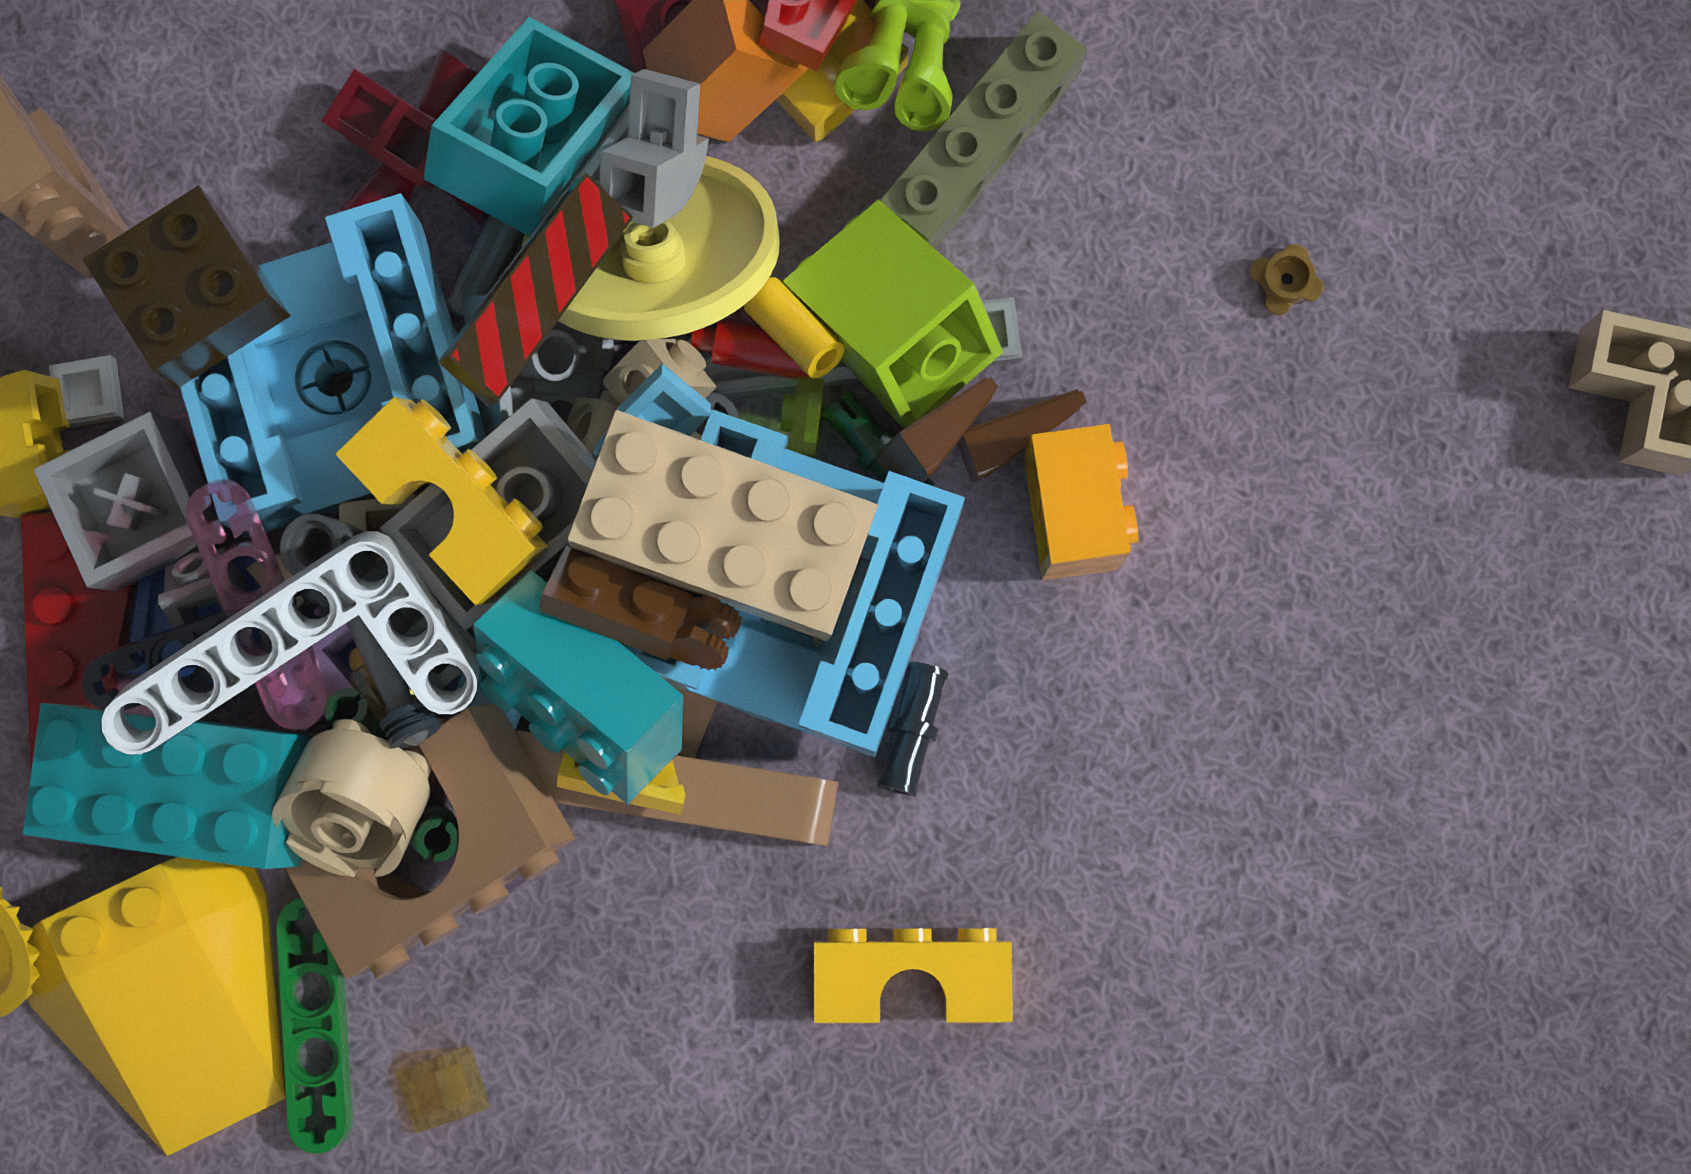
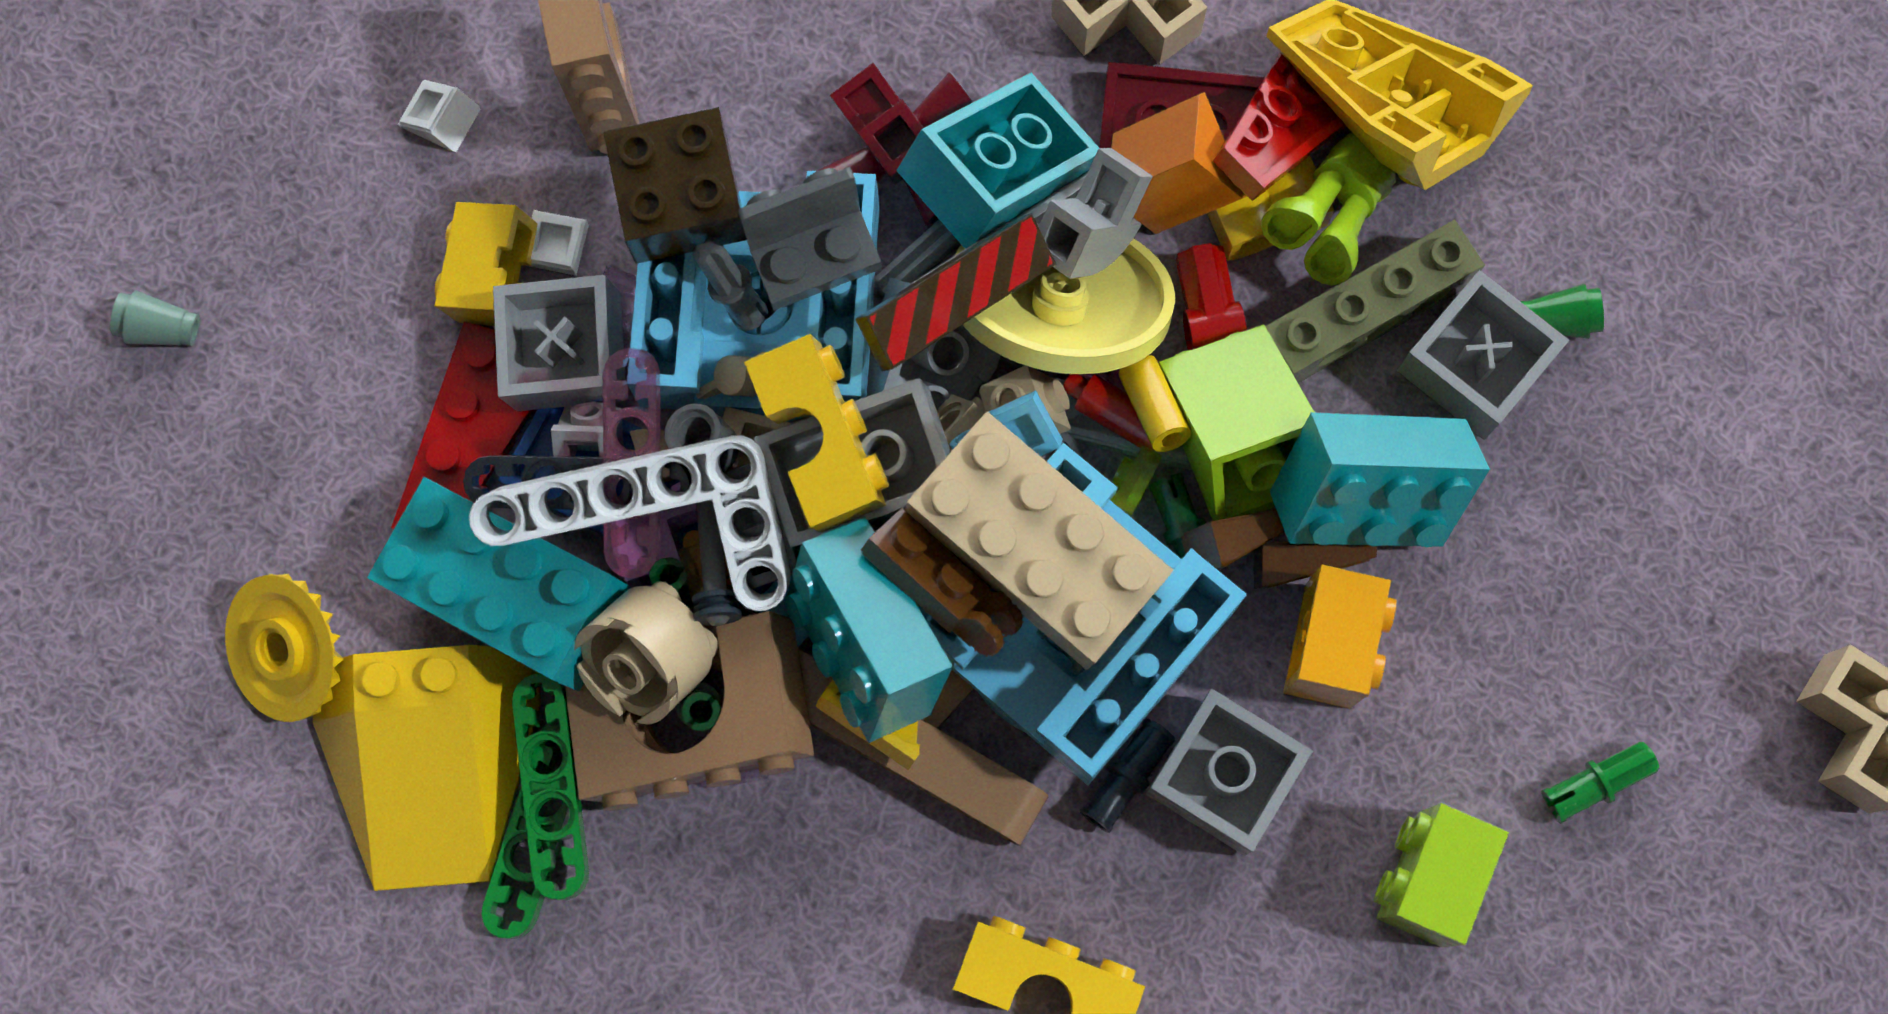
camera: 20 degrees right, 5 degrees down
clear yellow slope [395,1046,490,1133] -> none
pearl gold plate [1250,244,1324,316] -> none
none -> green beam [512,674,589,901]
none -> dark grey axle [692,237,768,331]
none -> tan piece [696,352,766,399]
none -> dark grey bracket [738,167,882,310]
none -> light grey brick [1146,688,1313,856]
none -> red piece [1176,243,1247,350]
none -> teal brick [1270,412,1490,547]
none -> lime brick [1373,803,1509,947]
none -> light grey brick [1397,270,1569,440]
none -> green cone [1520,284,1604,339]
none -> green axle [1542,742,1660,824]

